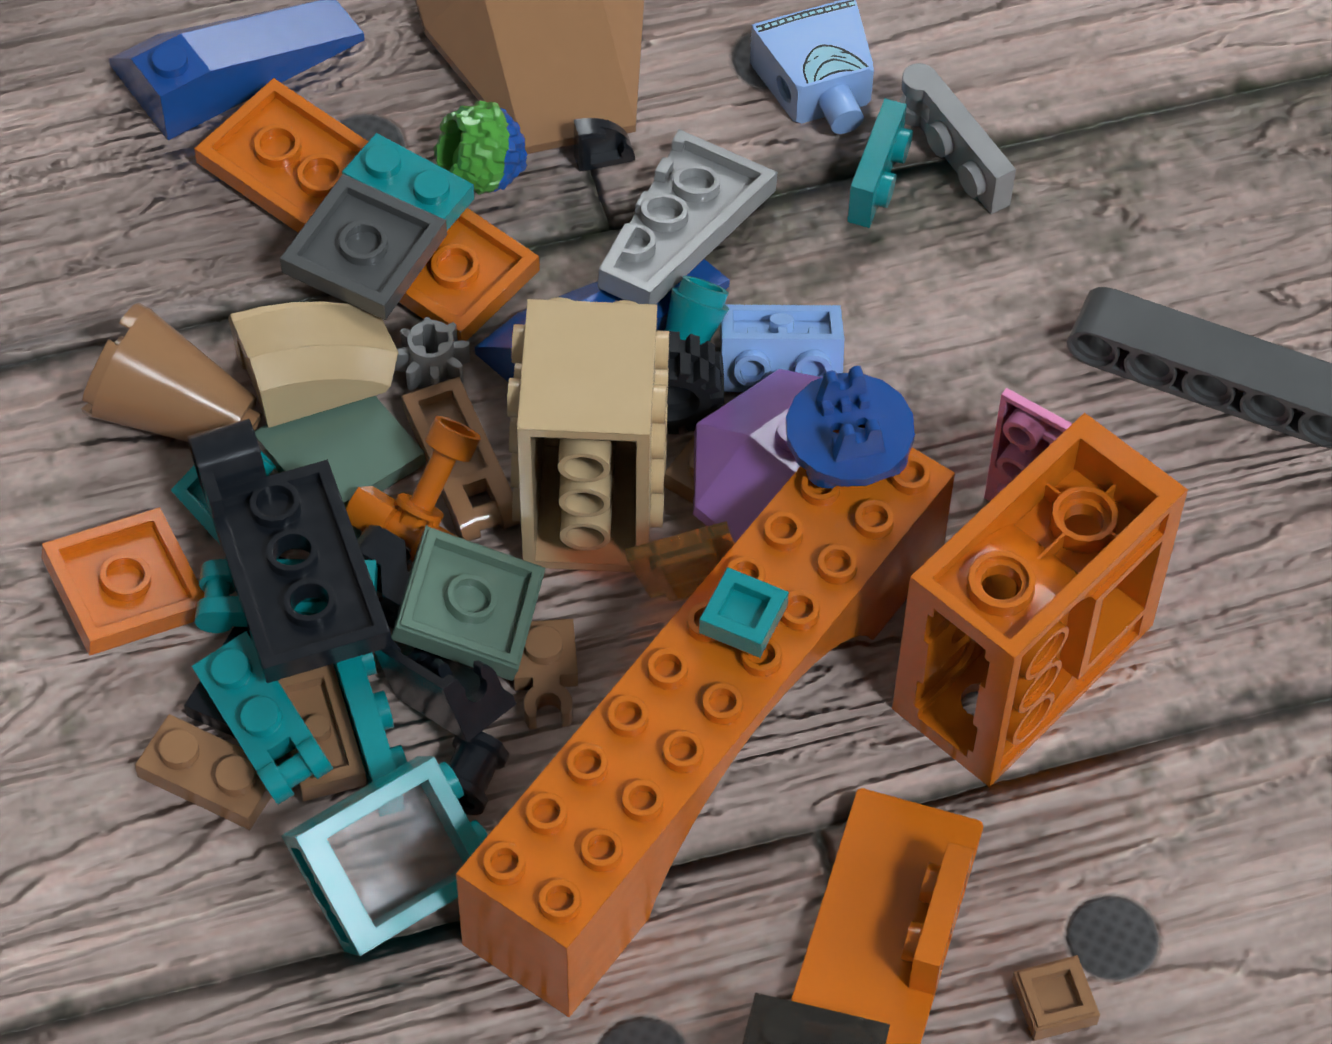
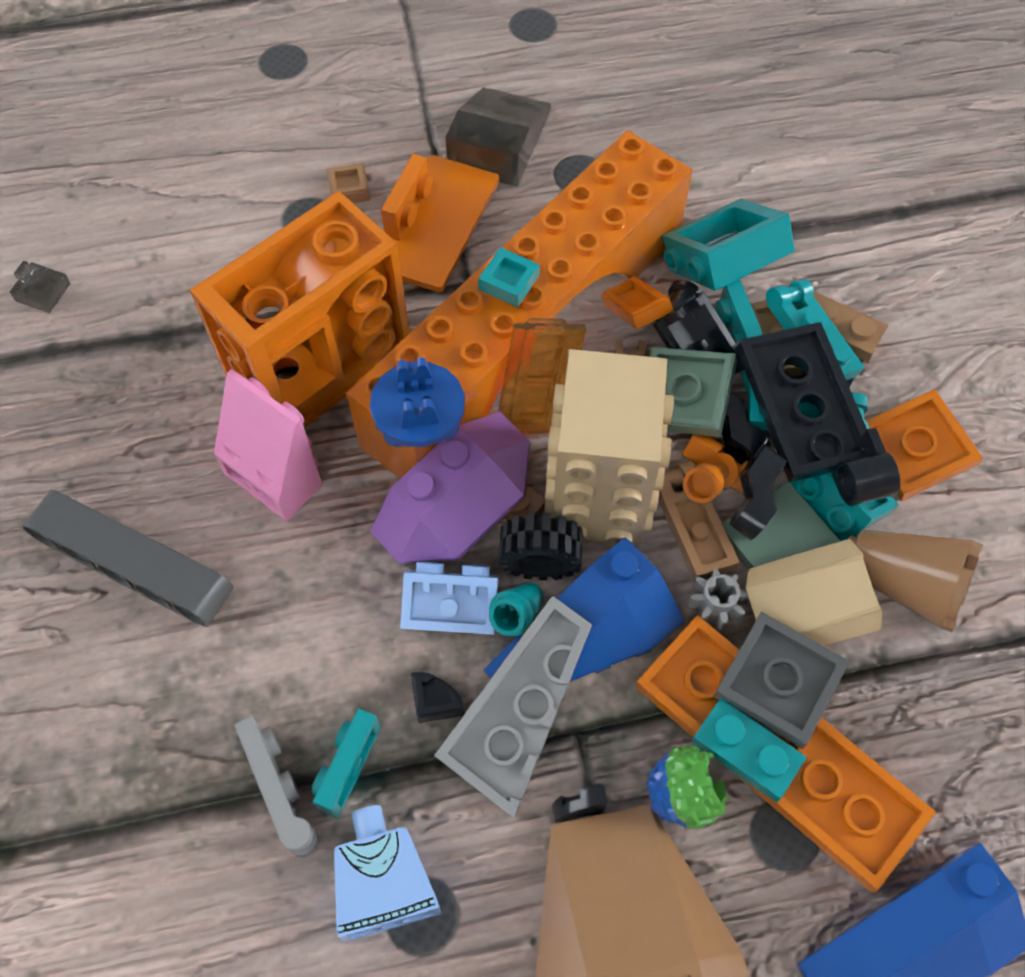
camera: 175 degrees left, 5 degrees up
none -> black tile [411,672,465,723]
none -> orange tile [601,276,674,330]
none -> black piece [729,444,787,540]

